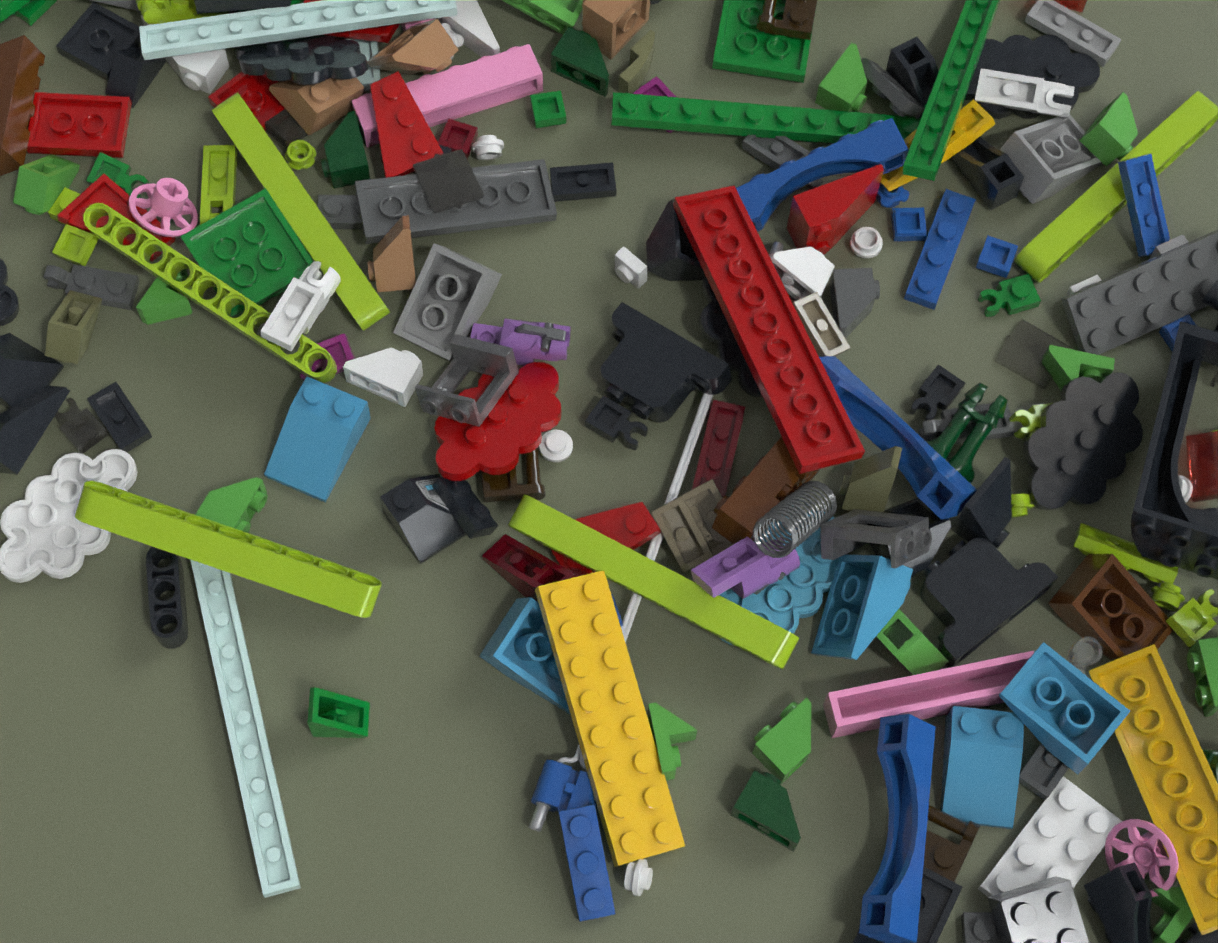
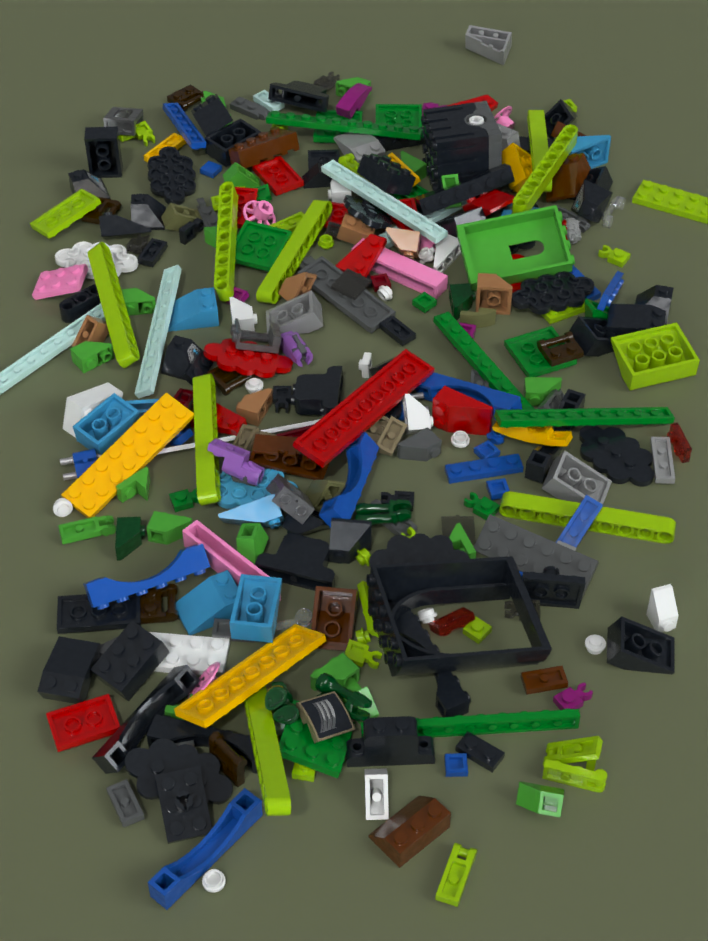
camera: 60 degrees right, 20 degrees down
white plate [260,261,341,351] -> none
green slope [307,687,370,738] -> none
dark green slope [320,111,371,189] -> none
blue plate [558,804,616,922] -> none
dark grey piece [753,481,837,558] -> none
white plate [975,68,1075,118] -> none
bright green slope [1079,92,1138,166] -> none
none -> bright pink plate [32,264,88,300]
none -> bright green hinge [58,515,116,544]
none -> white wedge [63,382,123,438]
none -> bright green slope [70,341,114,373]
none -> medium nougat slope [72,315,109,347]
none -> dark azure slope [73,393,140,455]
none -> light aqua plate [135,265,182,399]
none -> green plate [169,488,199,512]
none -> black plate [179,218,204,245]
none -> medium nougat slope [236,388,273,426]

